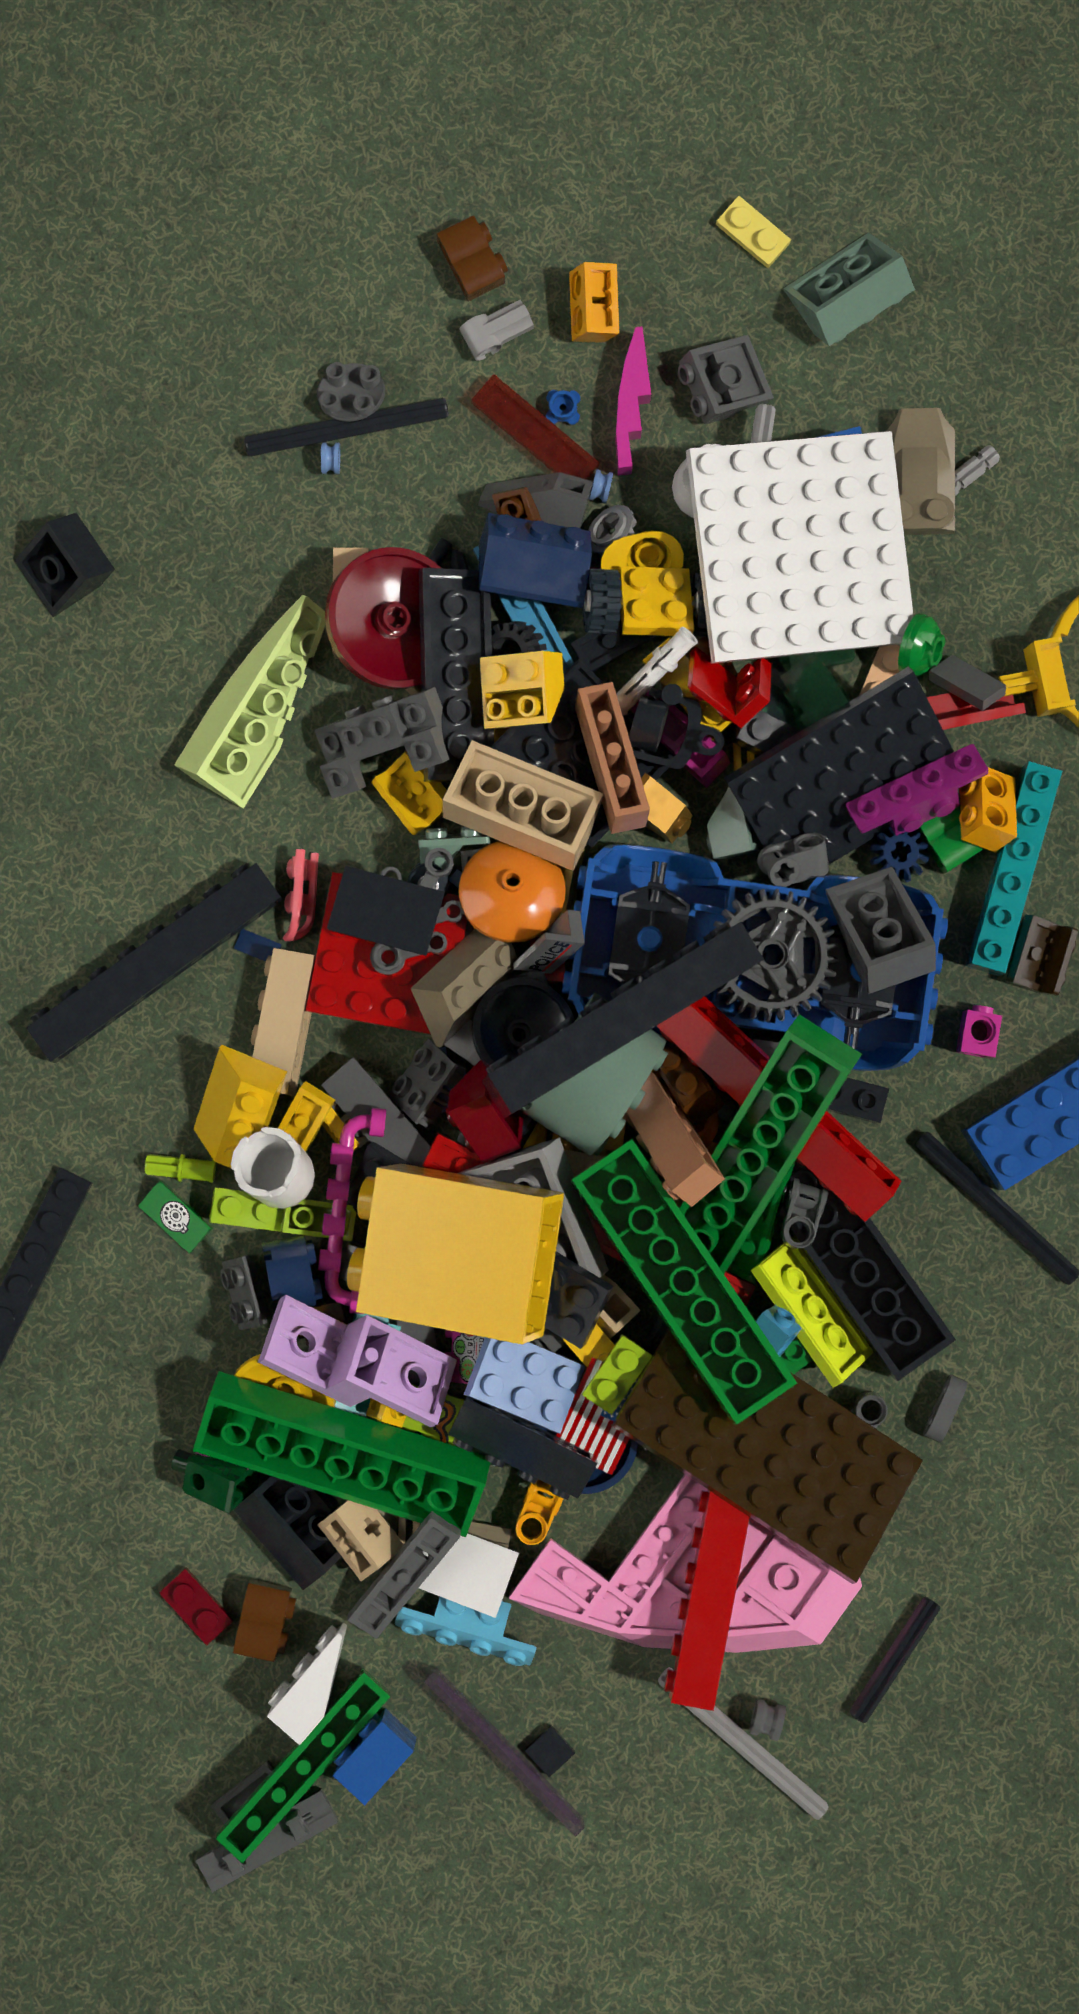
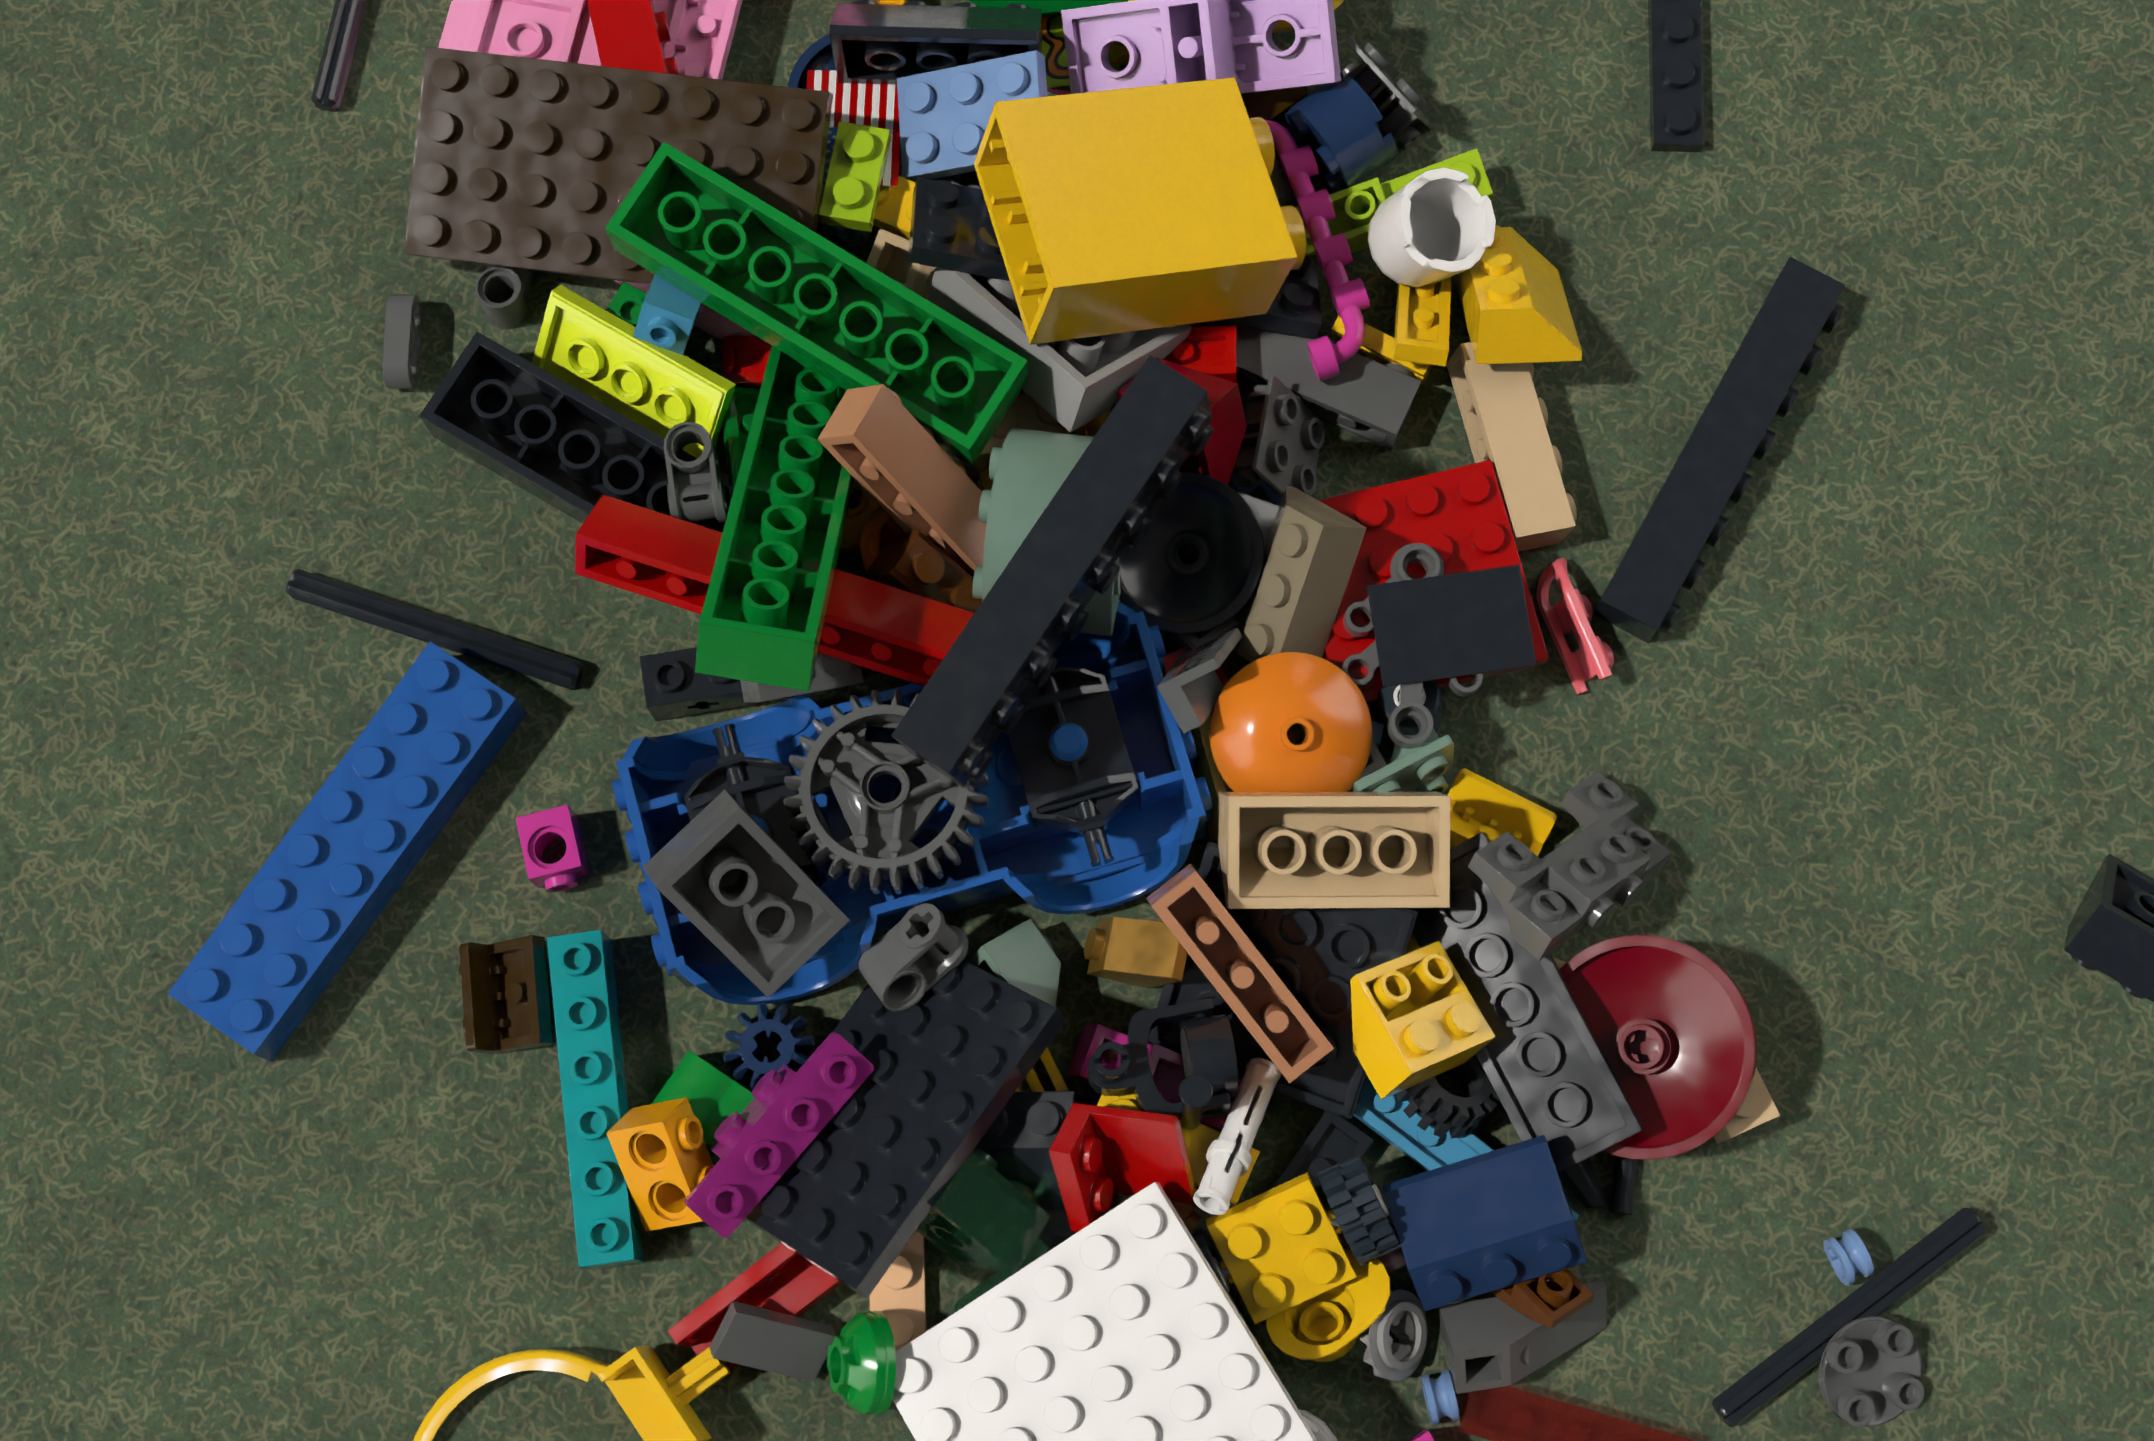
camera: 160 degrees right, 10 degrees down
green slope [138,1180,213,1254] -> none
lime axle [145,1154,216,1183] -> none
yellowish green wedge [174,595,326,809] -> none
dark blue piece [234,929,282,961] -> none

